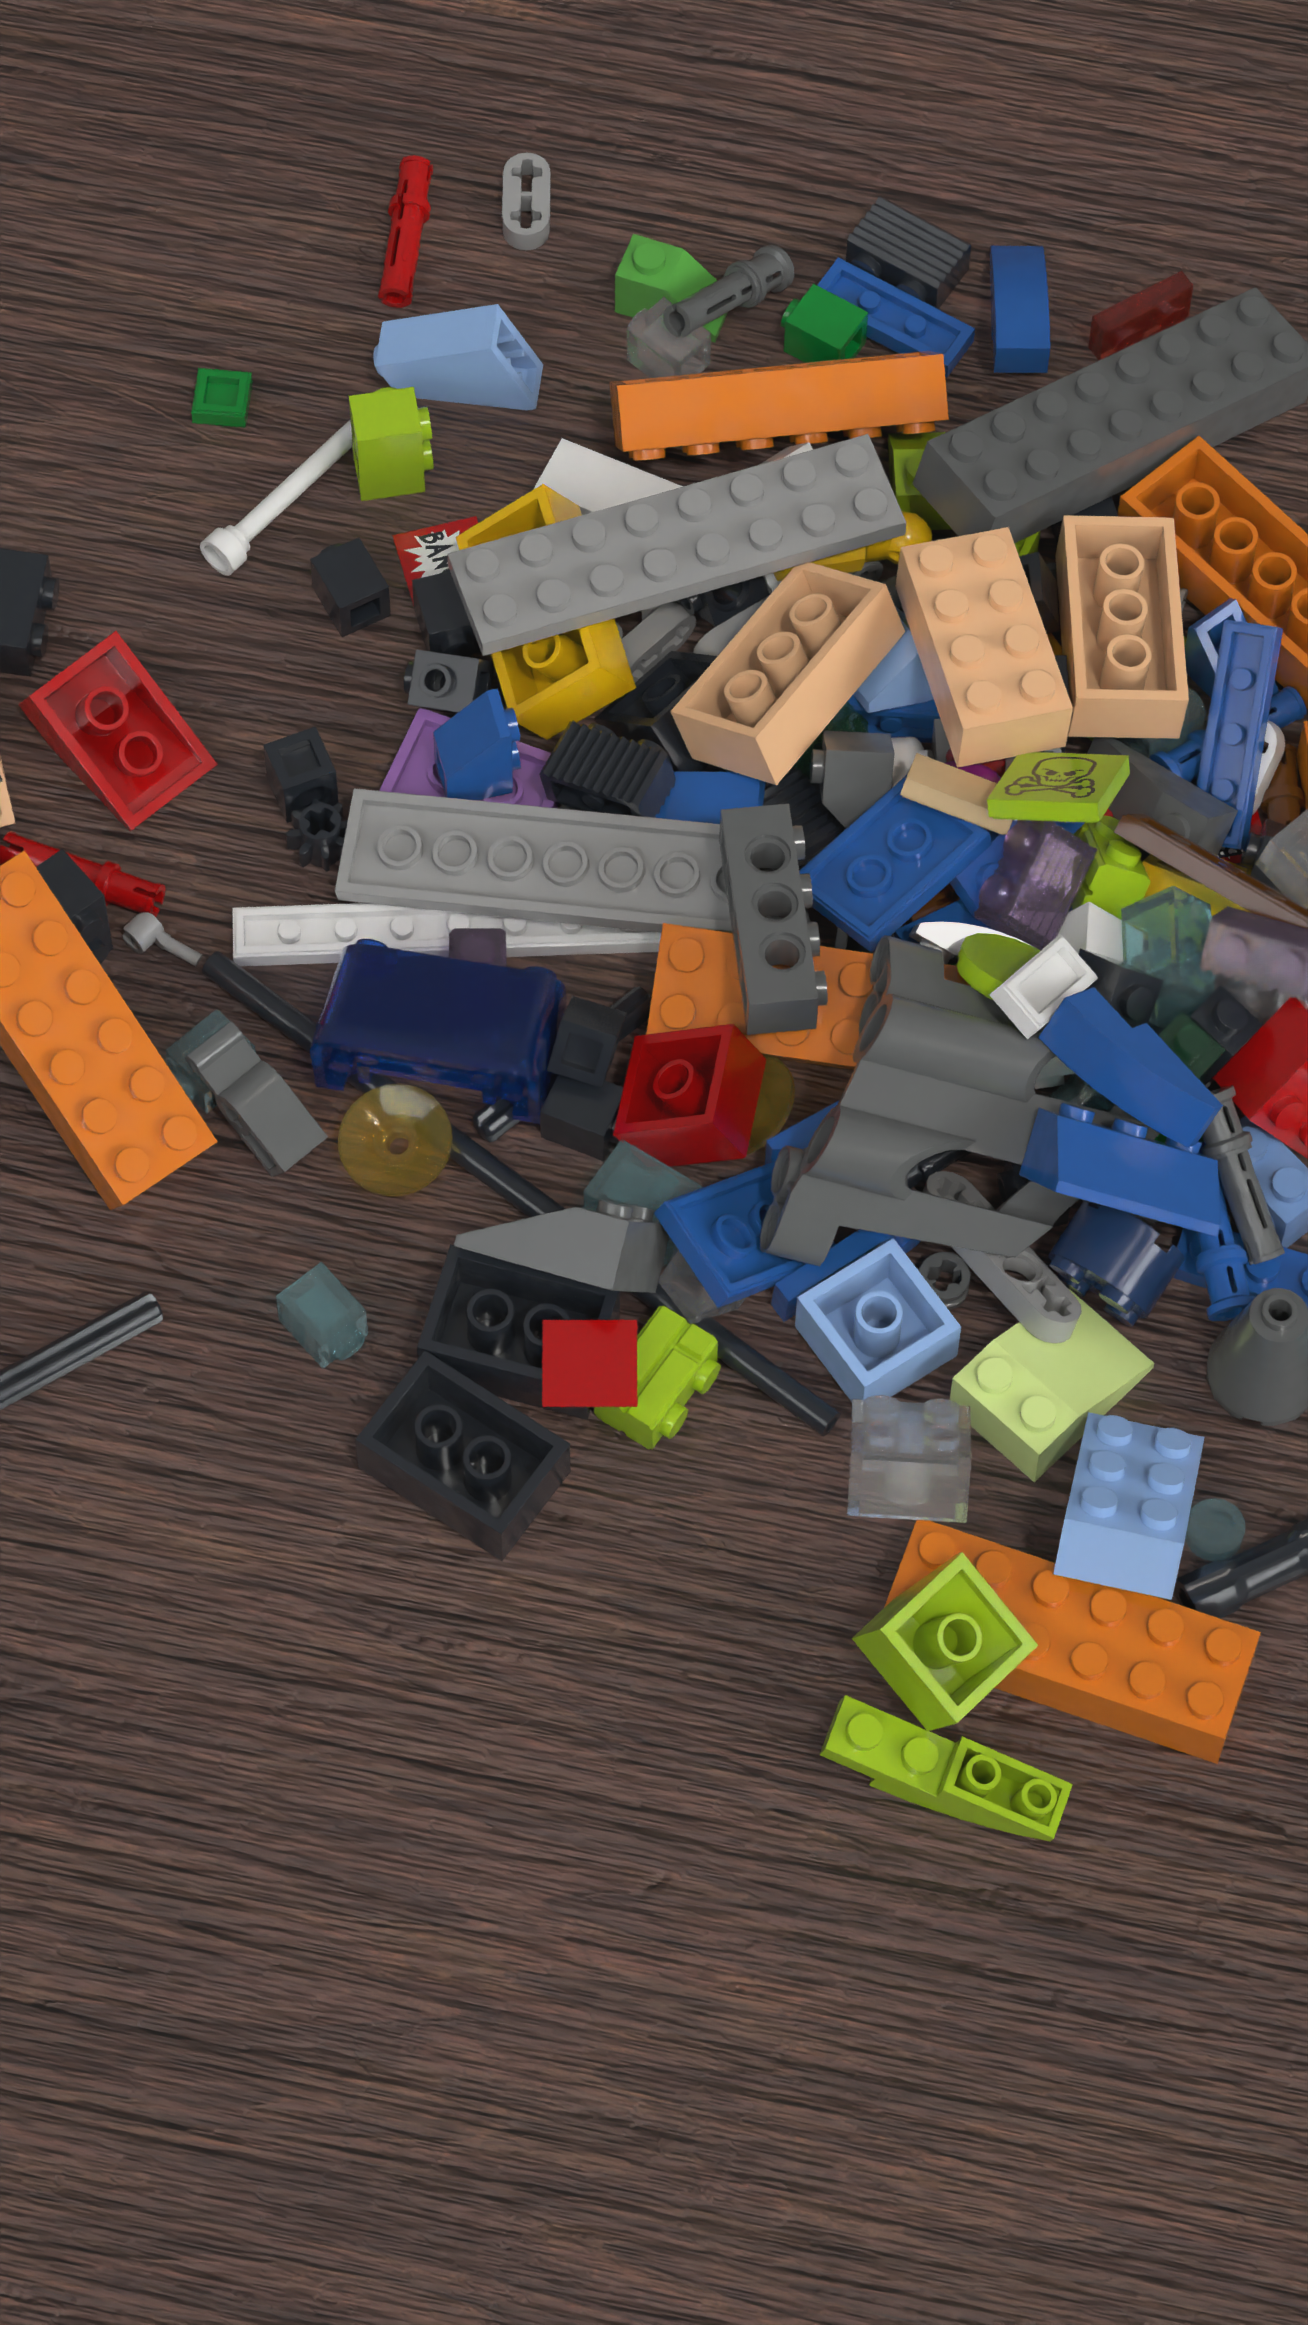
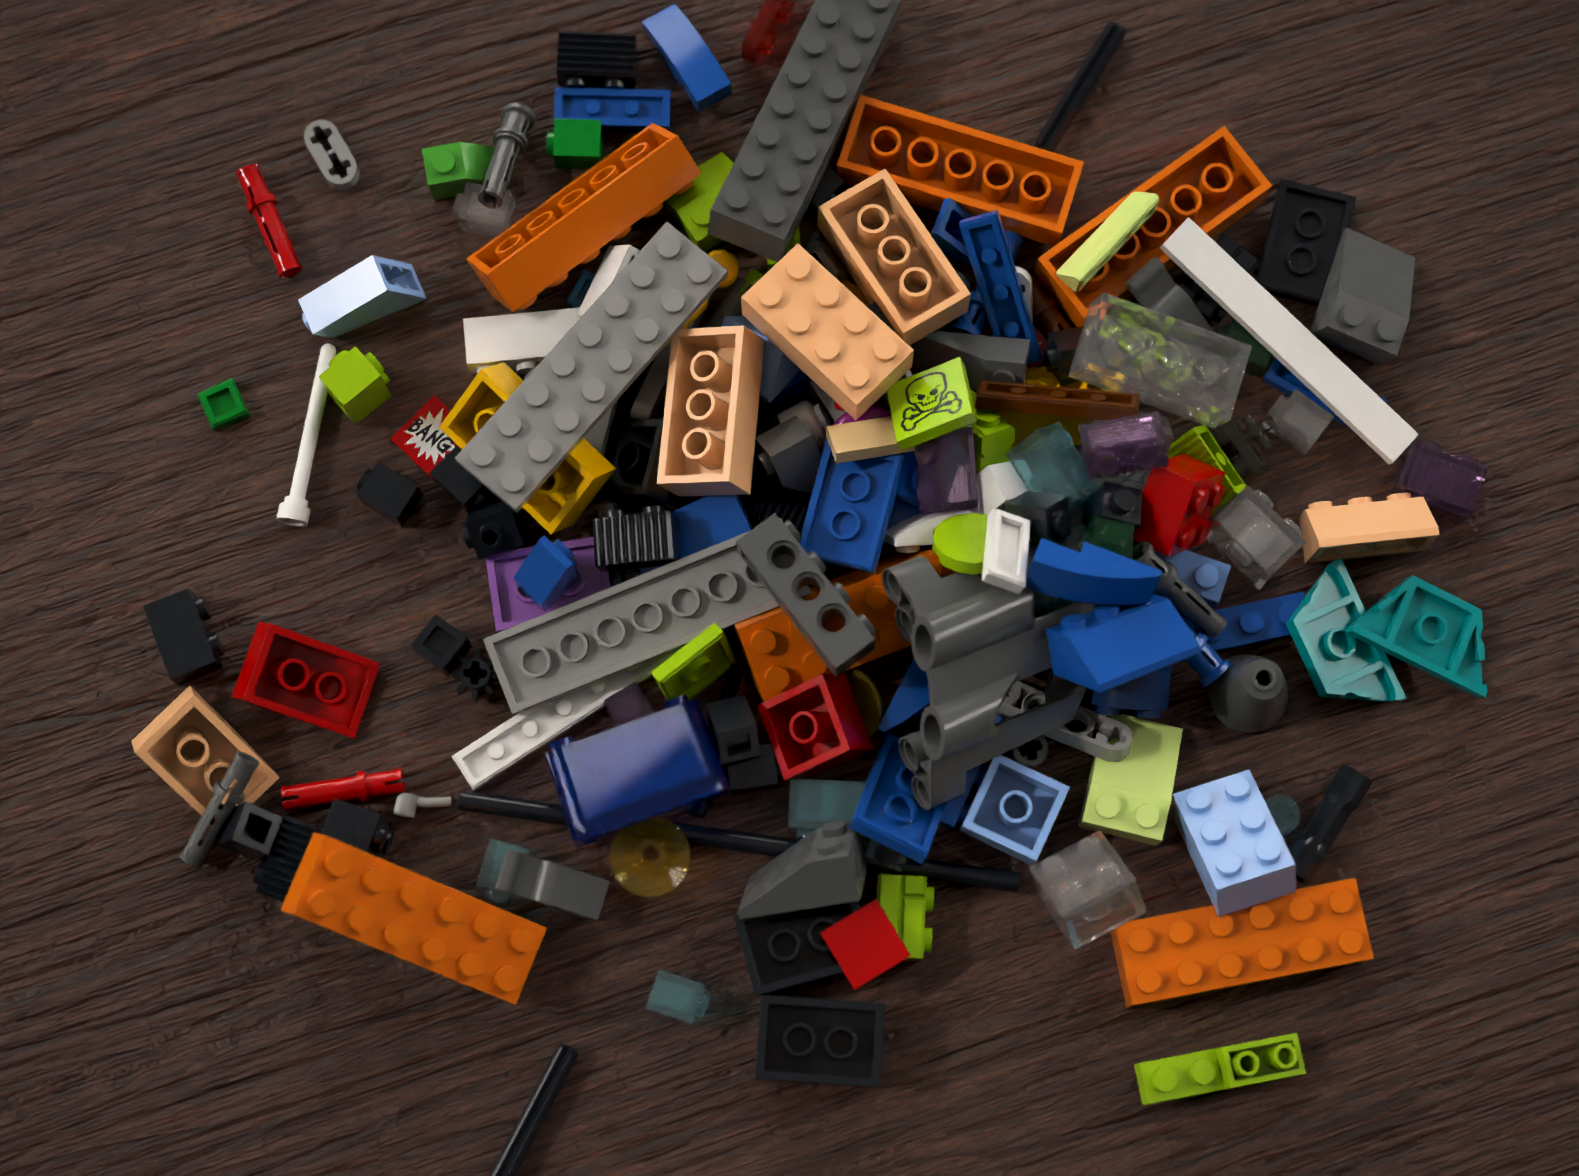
camera: 30 degrees left, 15 degrees up
lime slope [852,1552,1038,1731] -> none
none -> lime tile [651,622,738,710]

